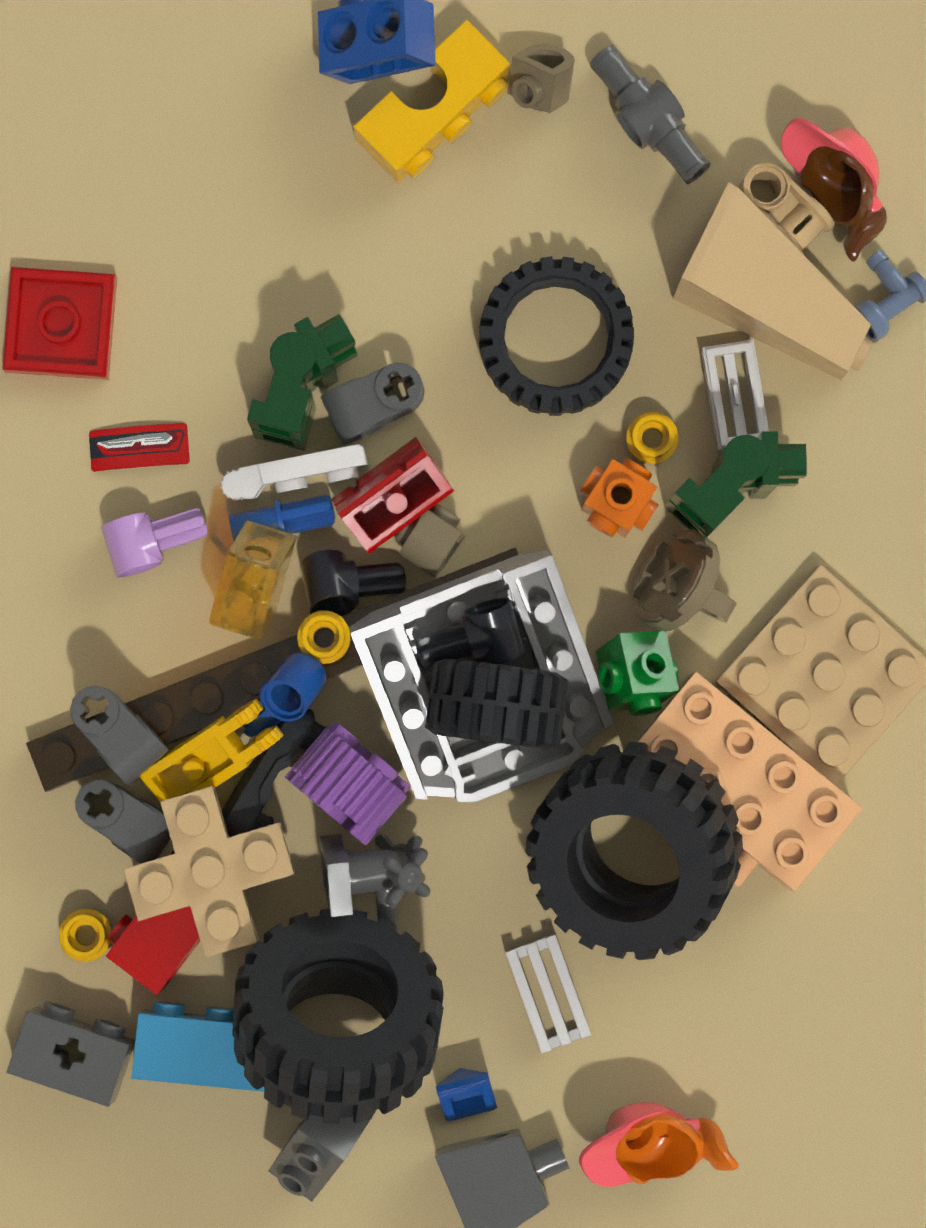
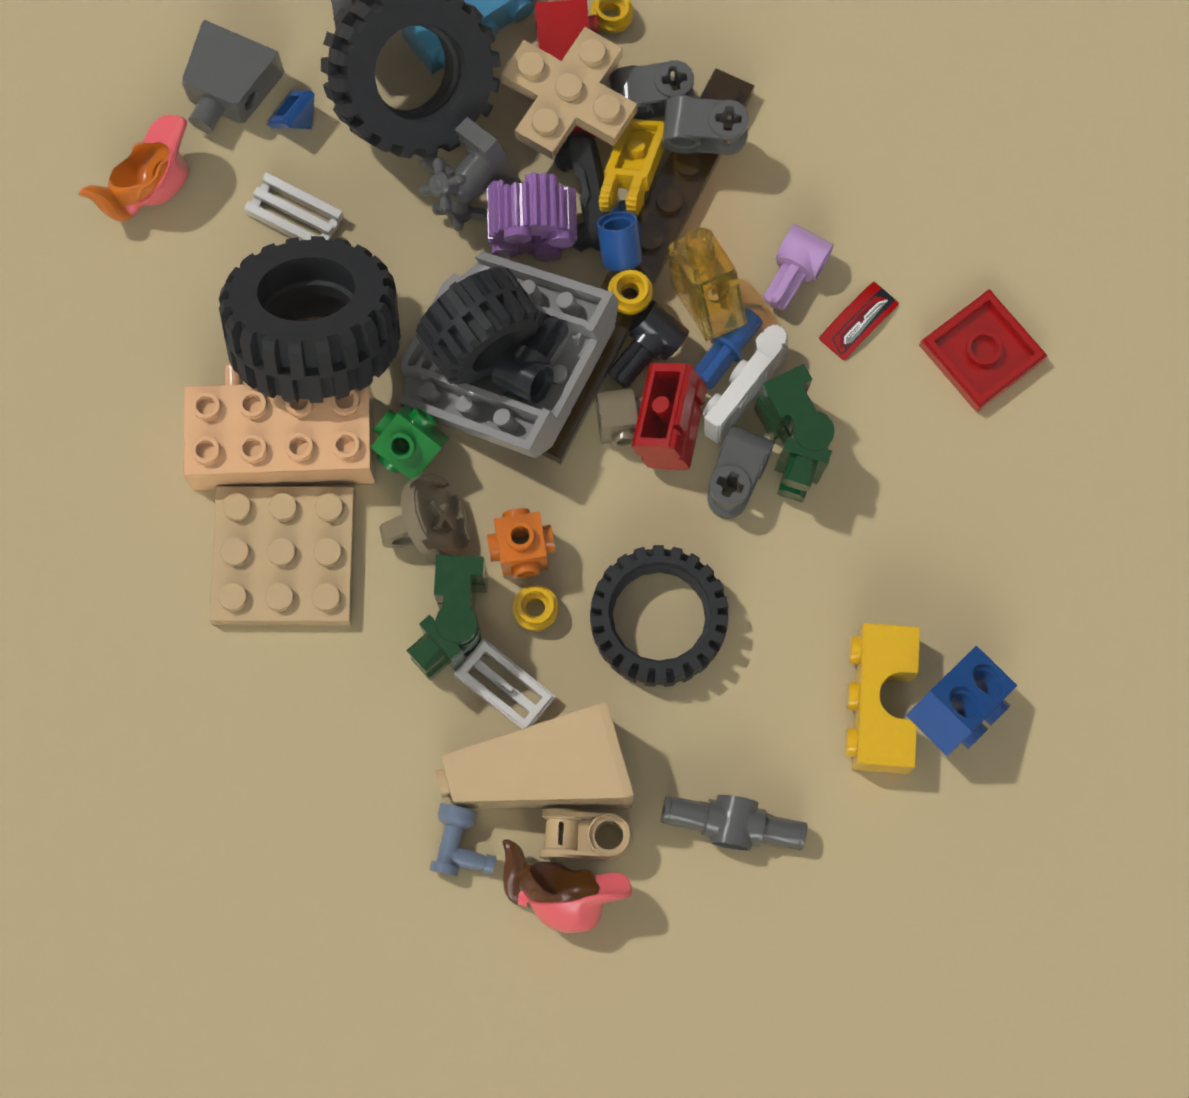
camera: 135 degrees right, 10 degrees down
dark tan plate [507,44,575,113] -> none

